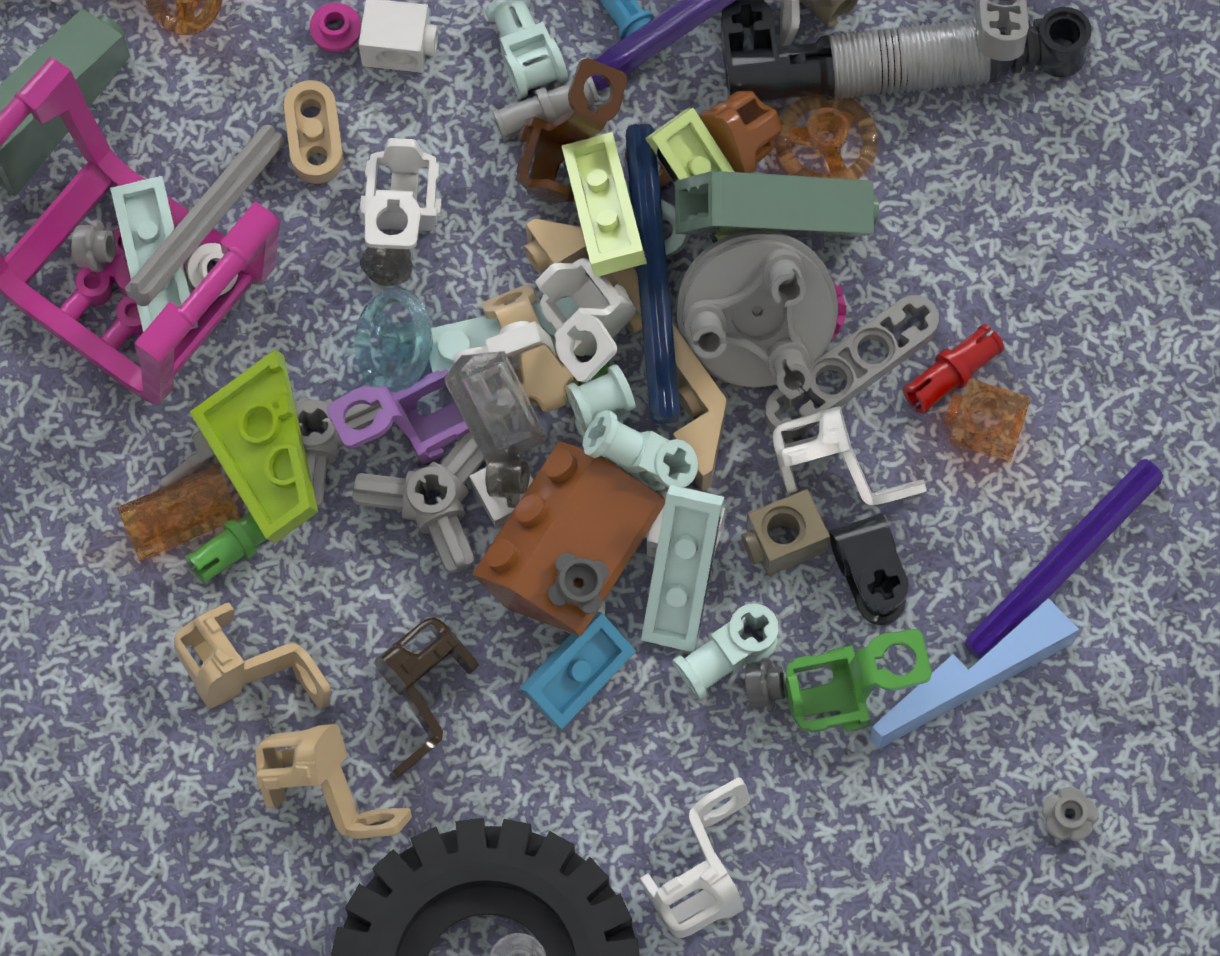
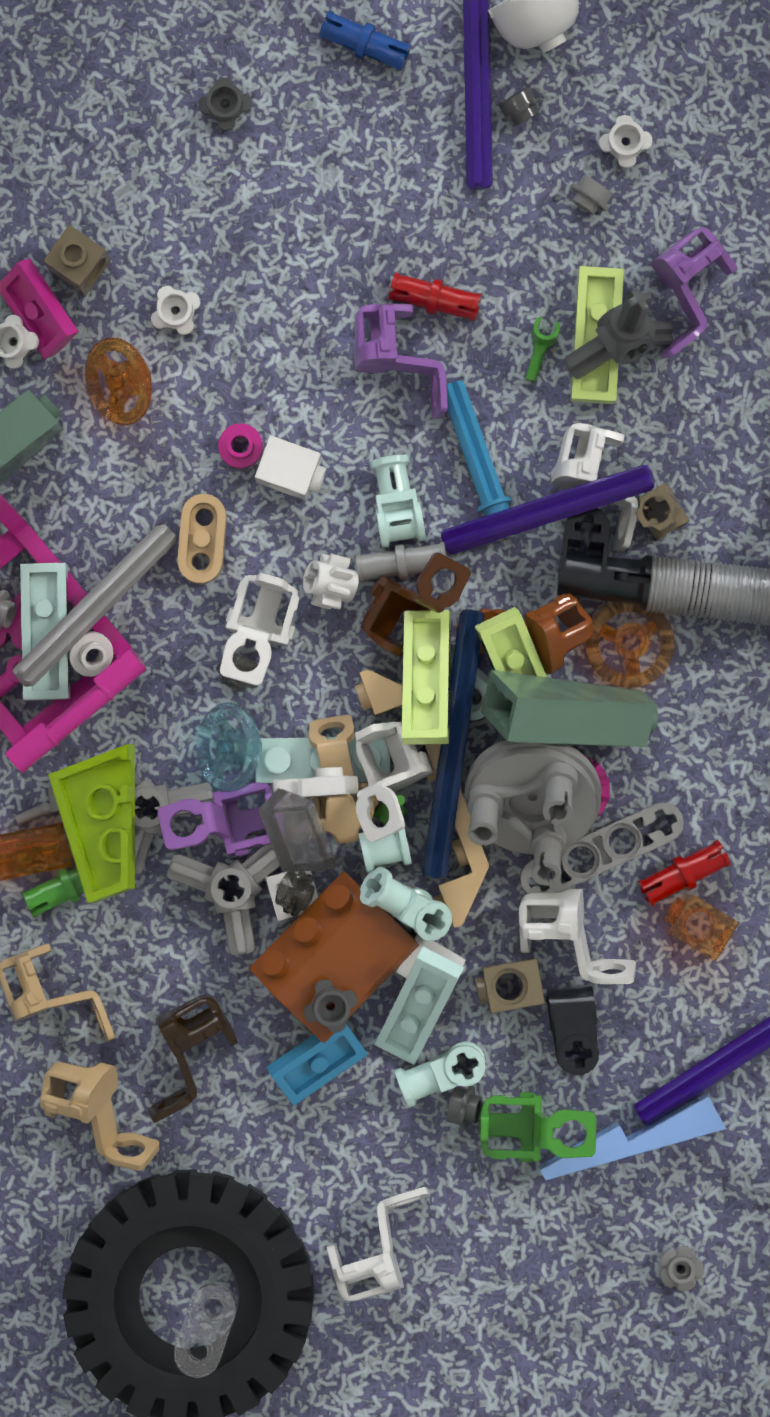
camera: 15 degrees right, 15 degrees up
none -> white gear [303,553,359,610]

